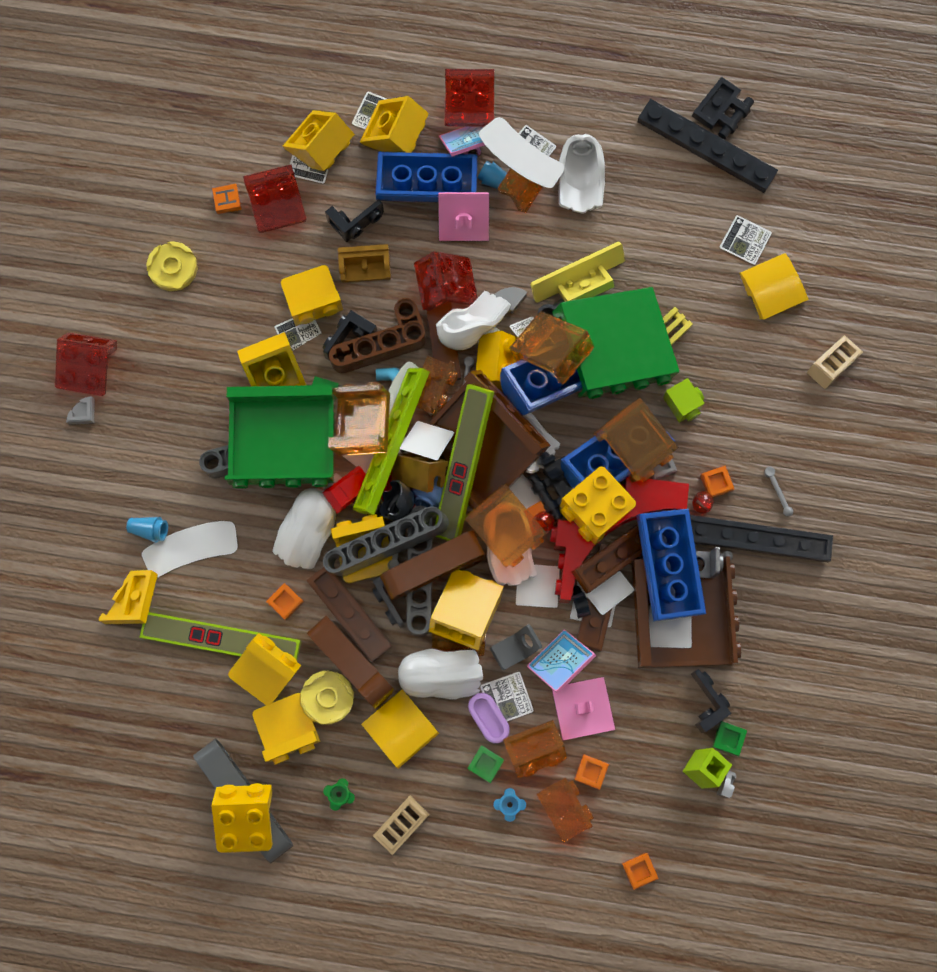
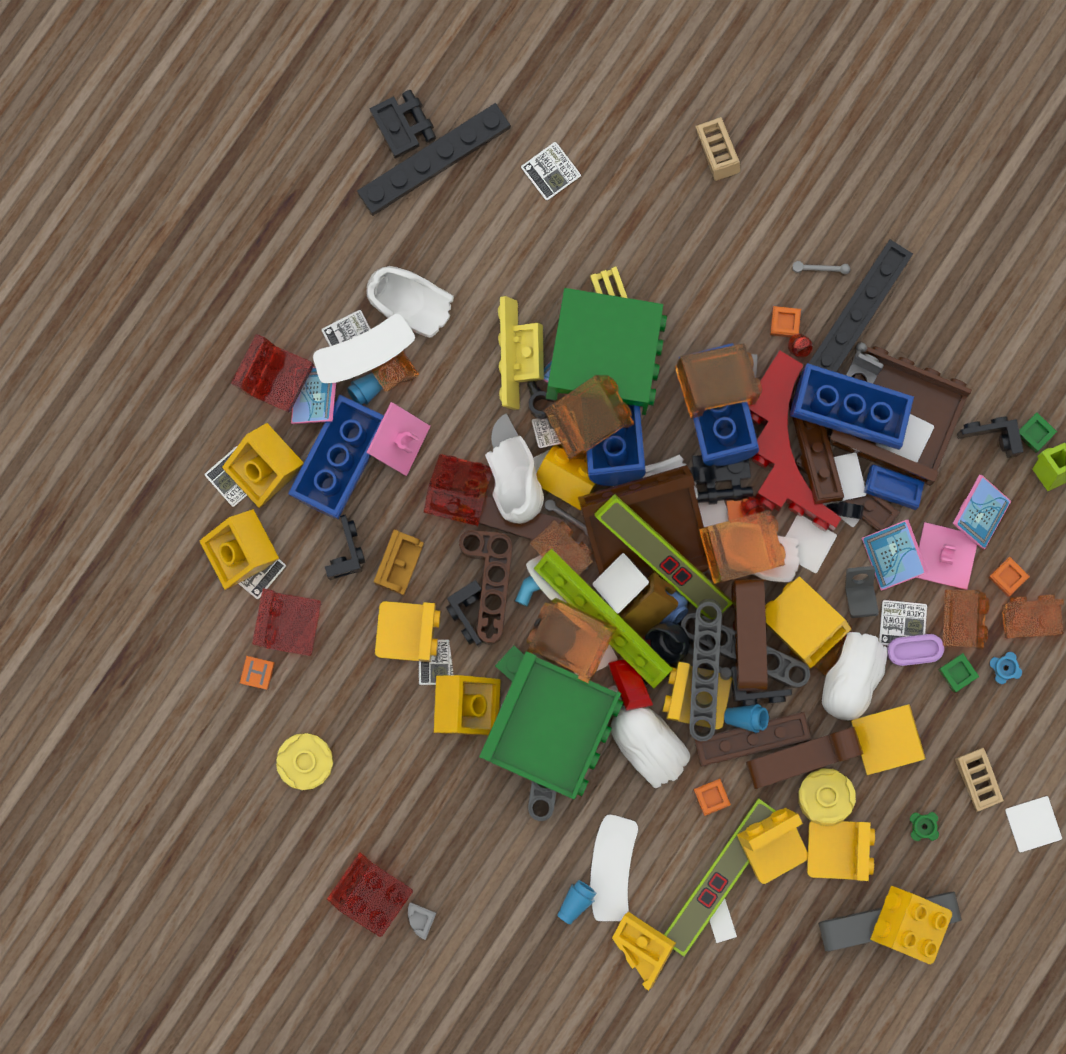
camera: 65 degrees left, 5 degrees up
yellow bracket [560,467,636,545] -> none
lime brick [663,378,705,423] -> none
yellow slope [739,253,809,320] -> none
none -> white sticker [709,899,737,943]
none -> dark azure cone [724,704,769,733]
none -> blue tile [864,464,925,510]
none -> piece [953,475,1011,549]
none -> white sticker [1005,796,1062,852]

